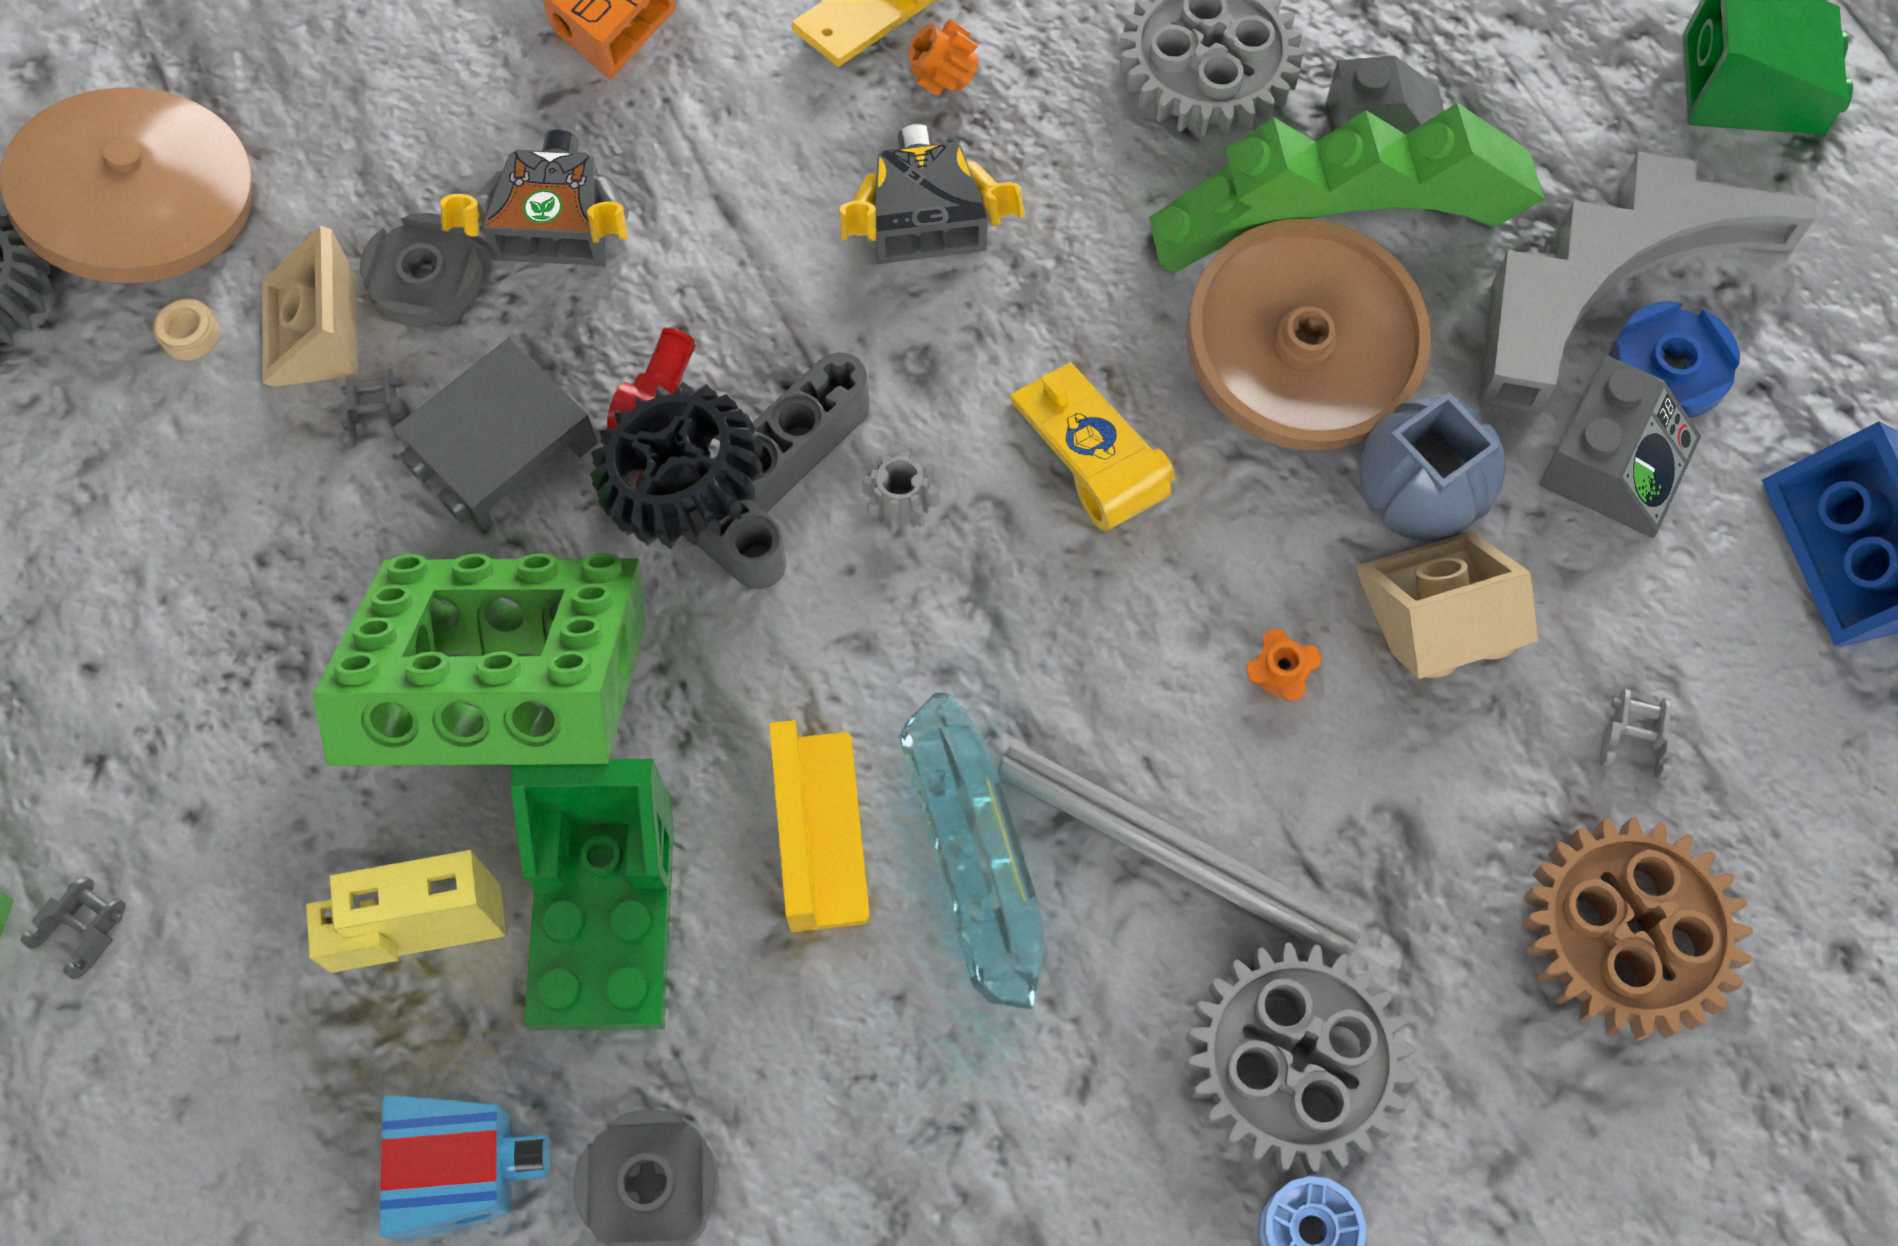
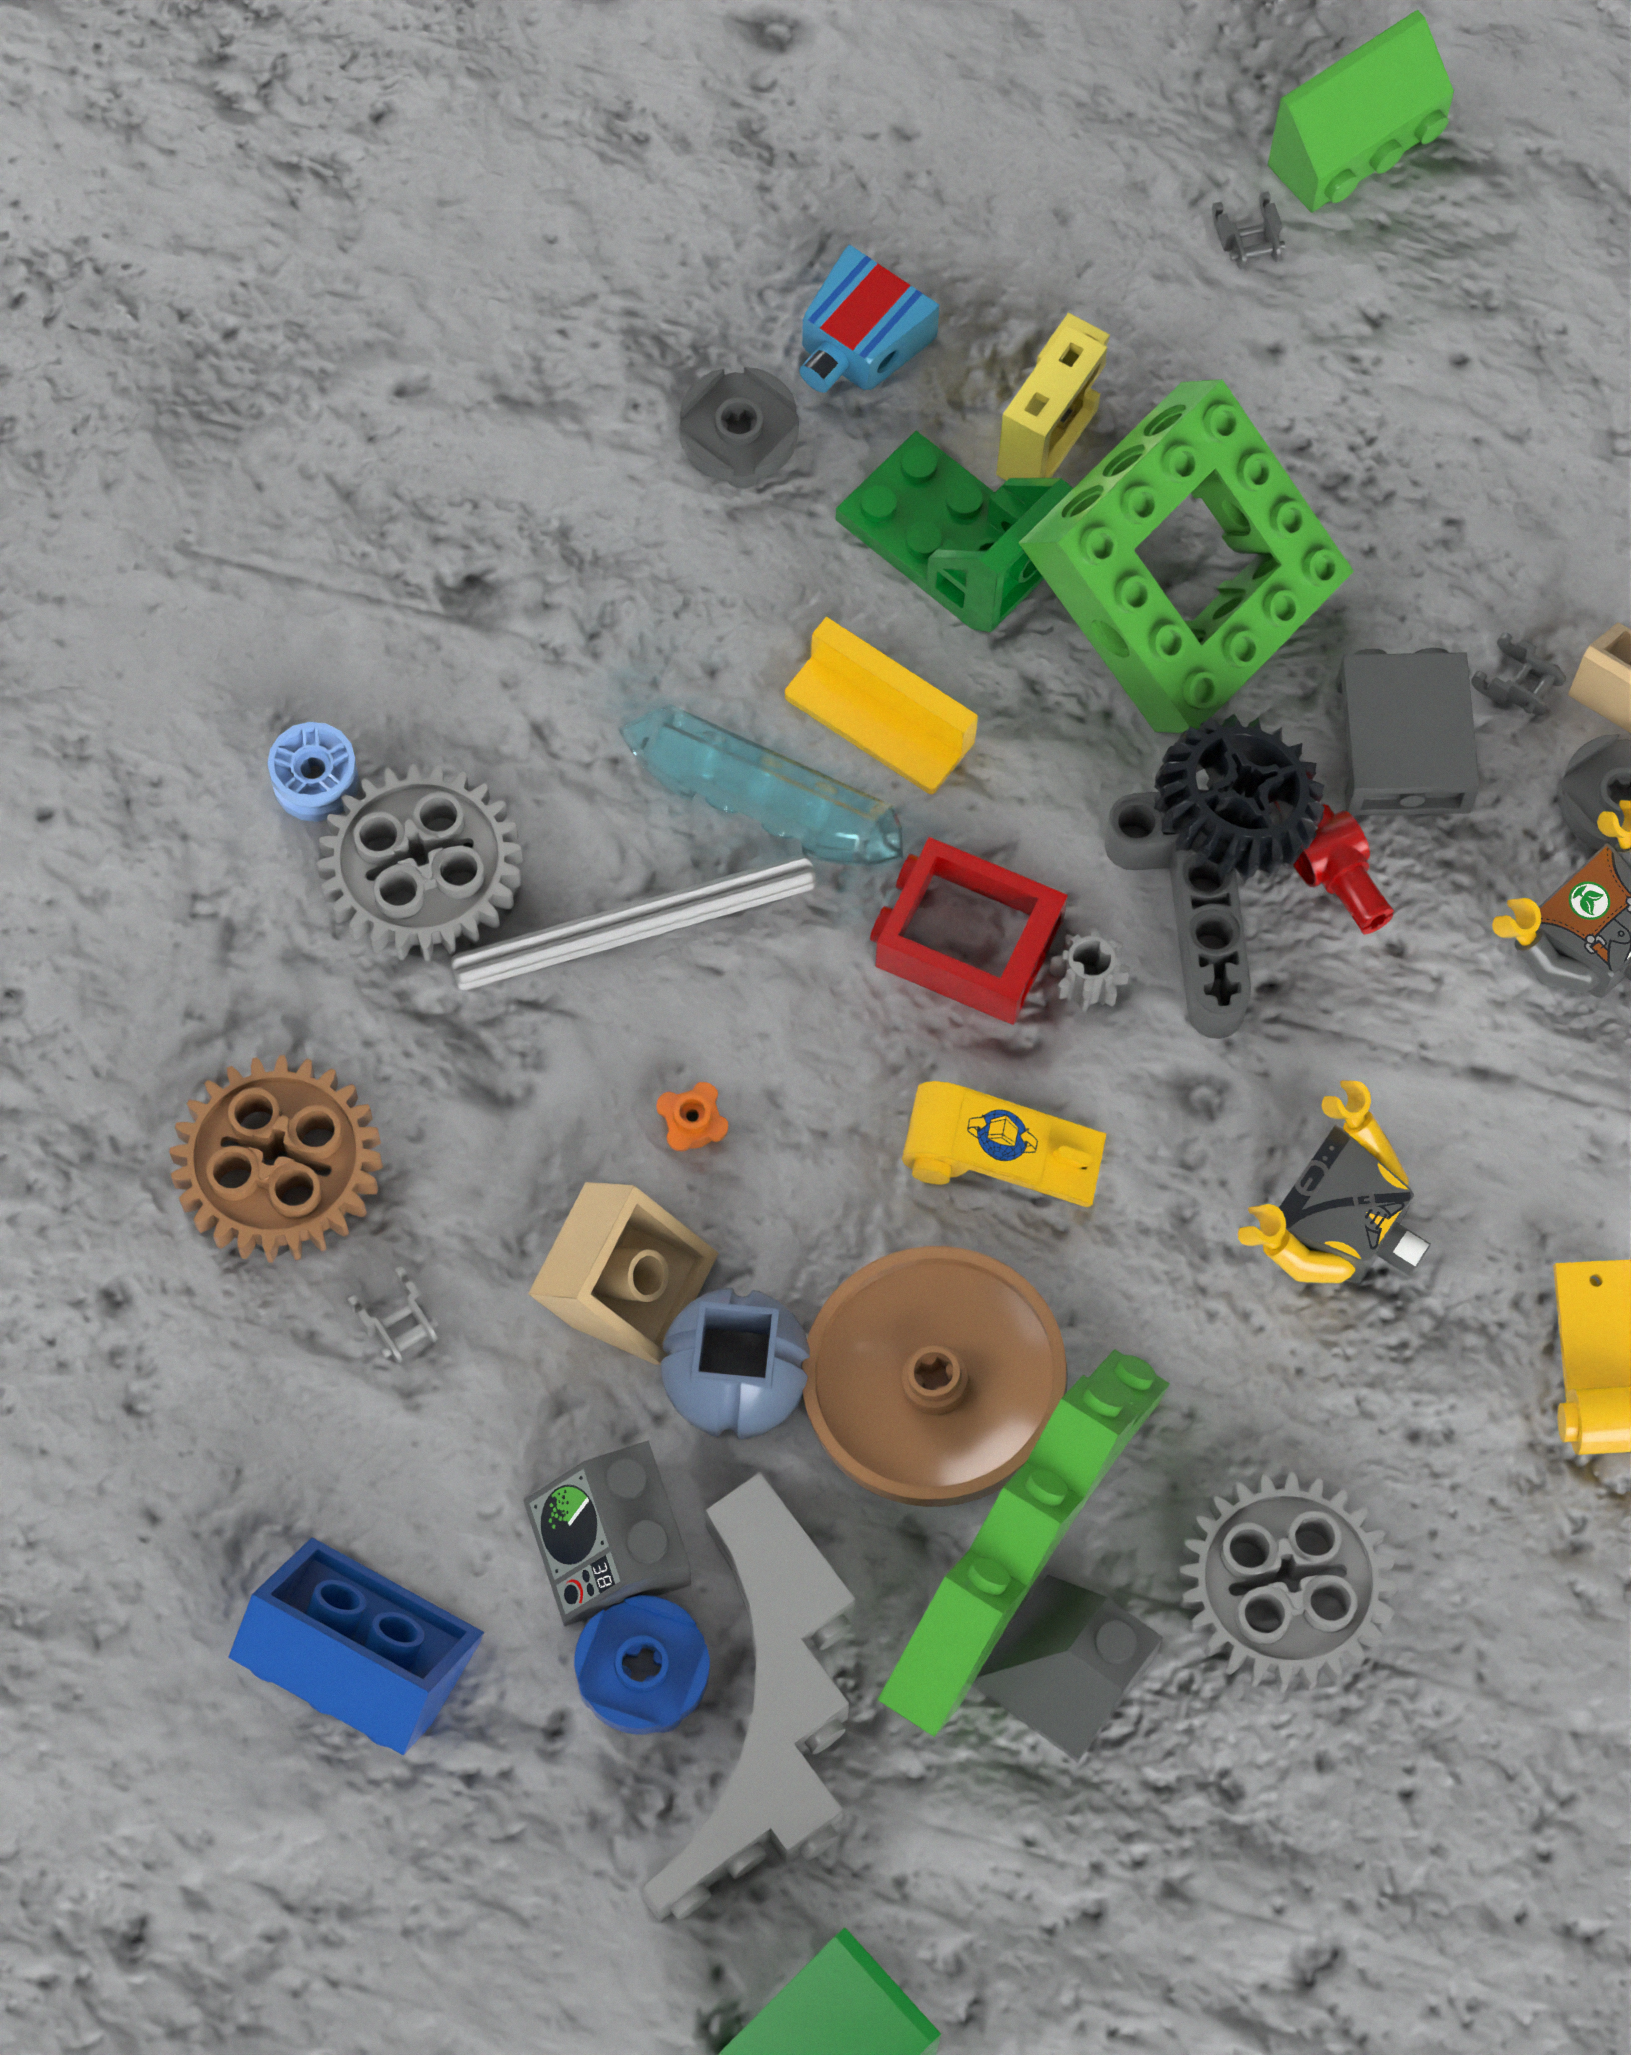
camera: 130 degrees right, 0 degrees up
orange gear [908,19,978,96] -> none
none -> red window [870,837,1068,1025]

